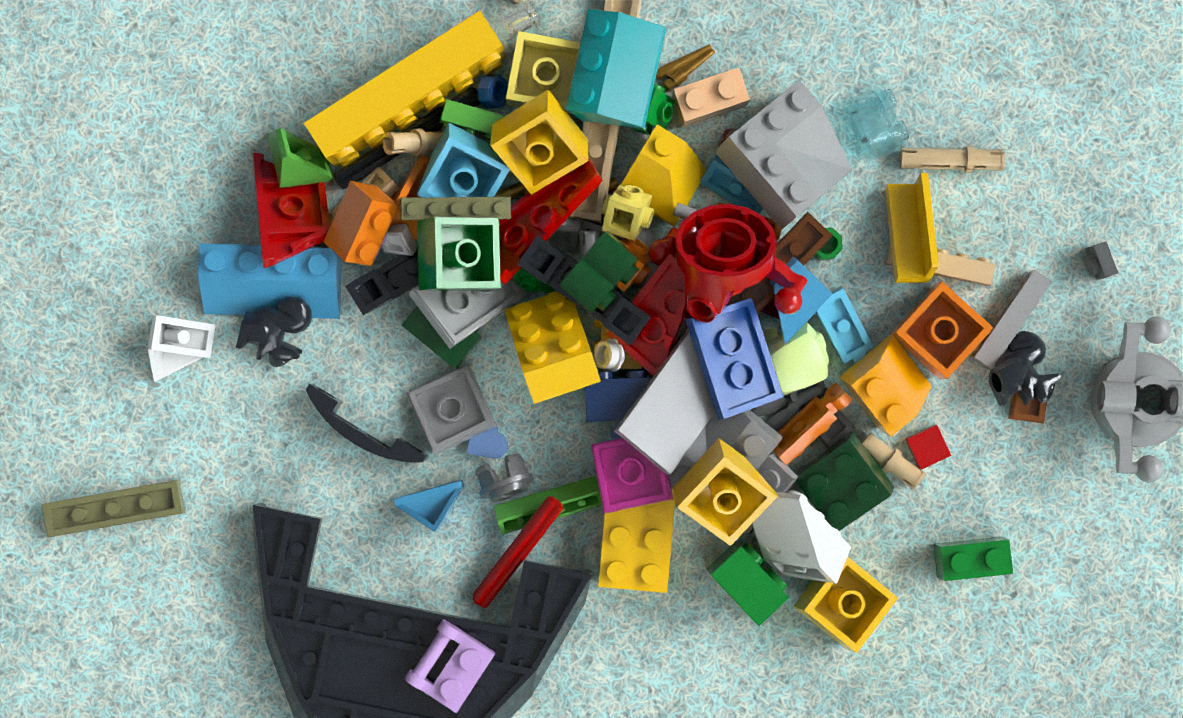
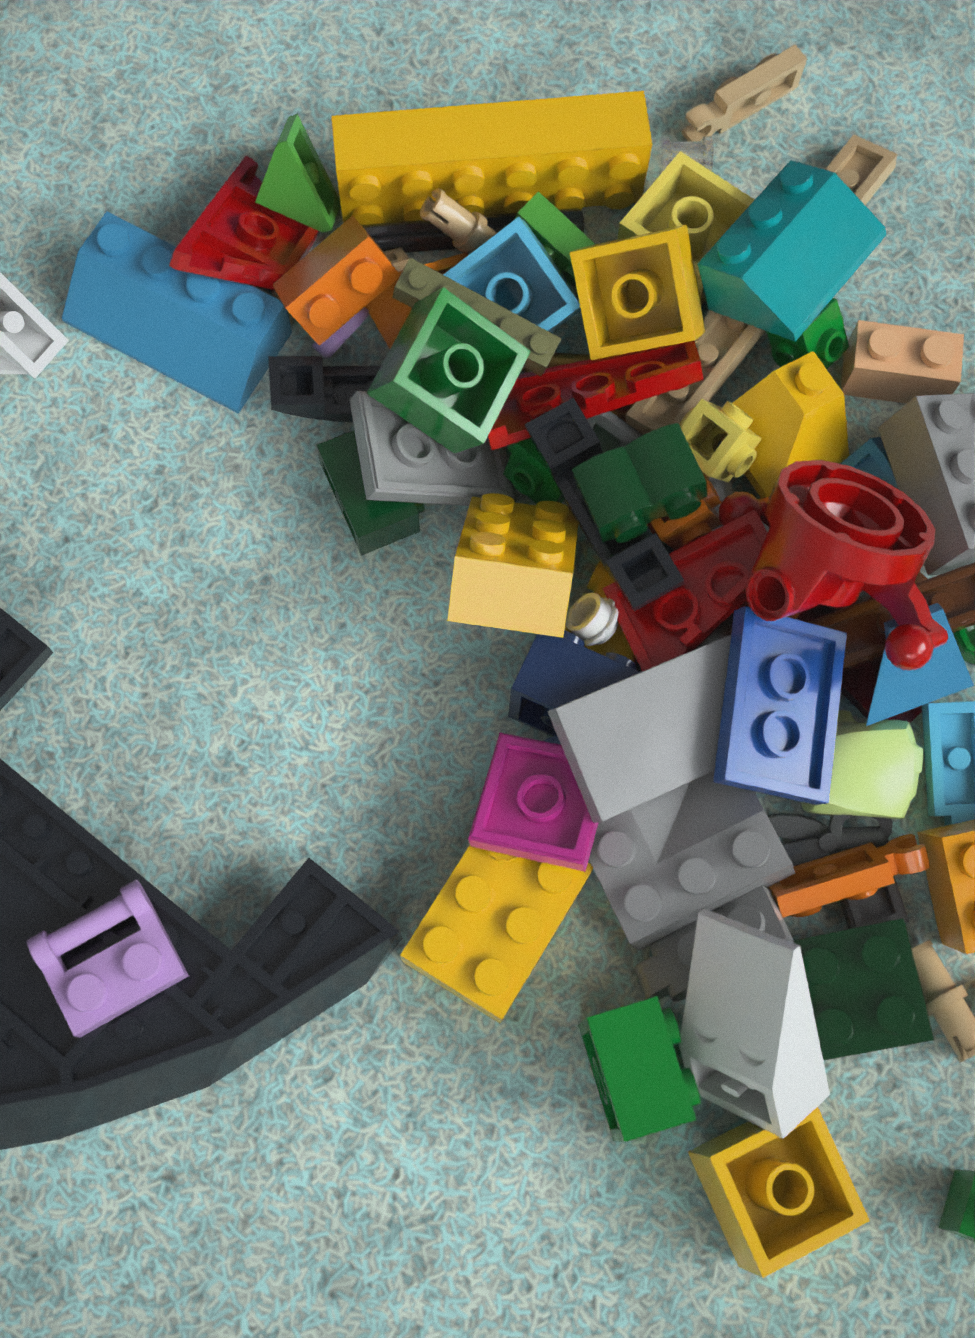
camera: 25 degrees right, 15 degrees down
black animal [236,296,312,367] -> none
black slope [306,384,429,462] -> none
white tile [382,224,417,256] -> none
dark azure slope [394,480,464,532] -> none
light grey tile [407,364,497,455] -> none
medium blue tile [467,422,508,458] -> none
red axle [473,496,563,608] -> none
flat silver piece [475,453,534,502] -> none
blue tile [478,74,508,108] -> none
bright green piece [494,476,602,535] -> none
pearl gold piece [656,44,715,92] -> none
yellow slope [673,438,778,546] -> none

